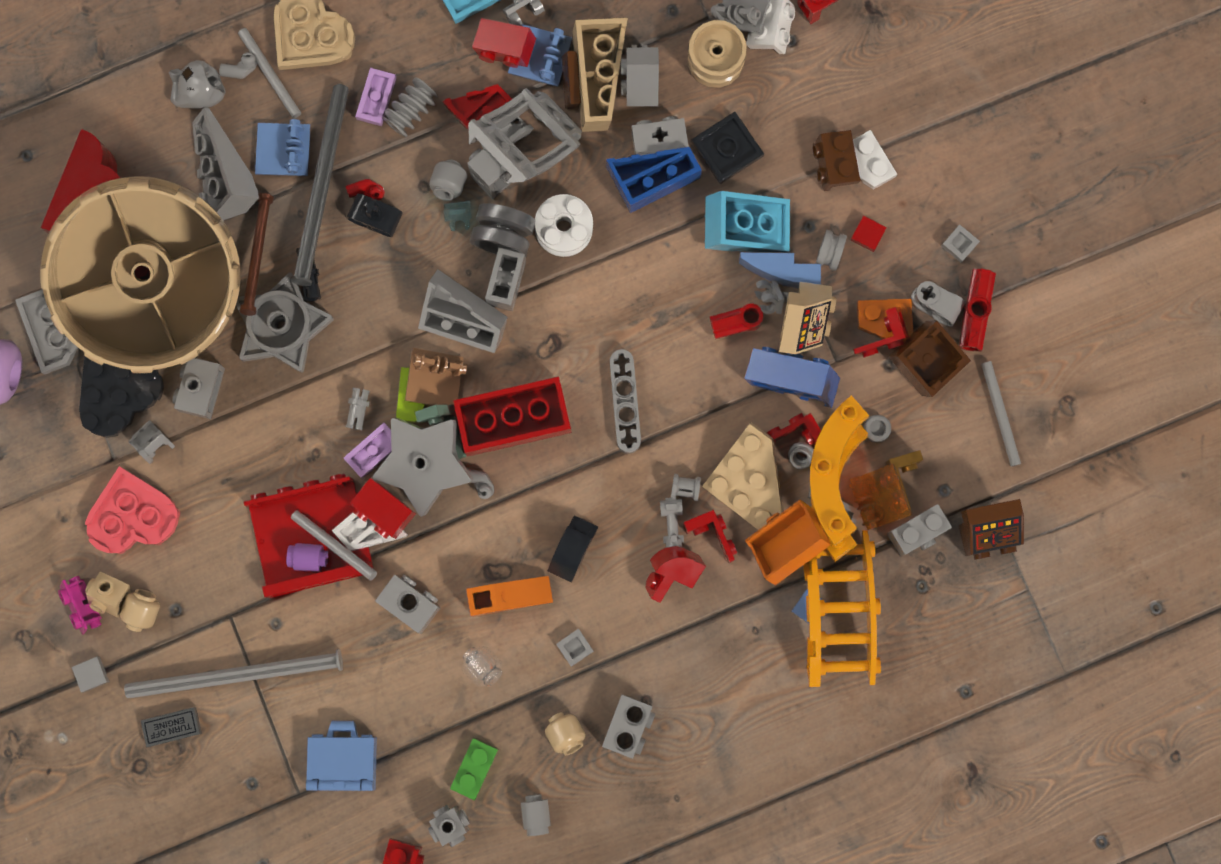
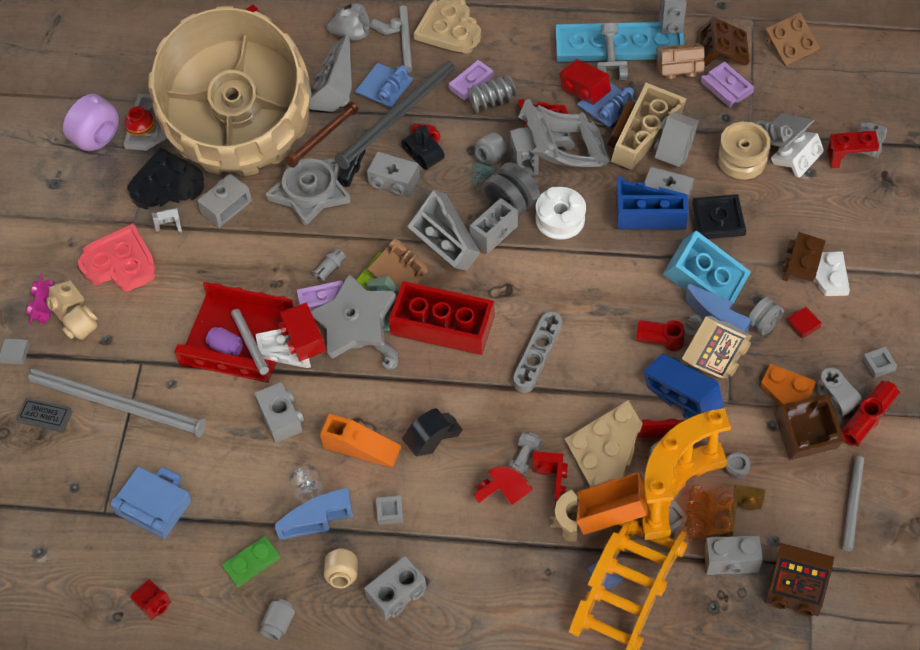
camera: 30 degrees right, 25 degrees down
light grey brick [428,805,470,847] -> none
light grey bush [671,474,701,501] -> none
red bracket [853,307,910,358] -> none
none -> red piece [124,106,156,136]
none -> medium blue slope [275,488,353,540]
none -> light grey brick [367,152,420,197]
none -> tan piece [550,490,578,541]

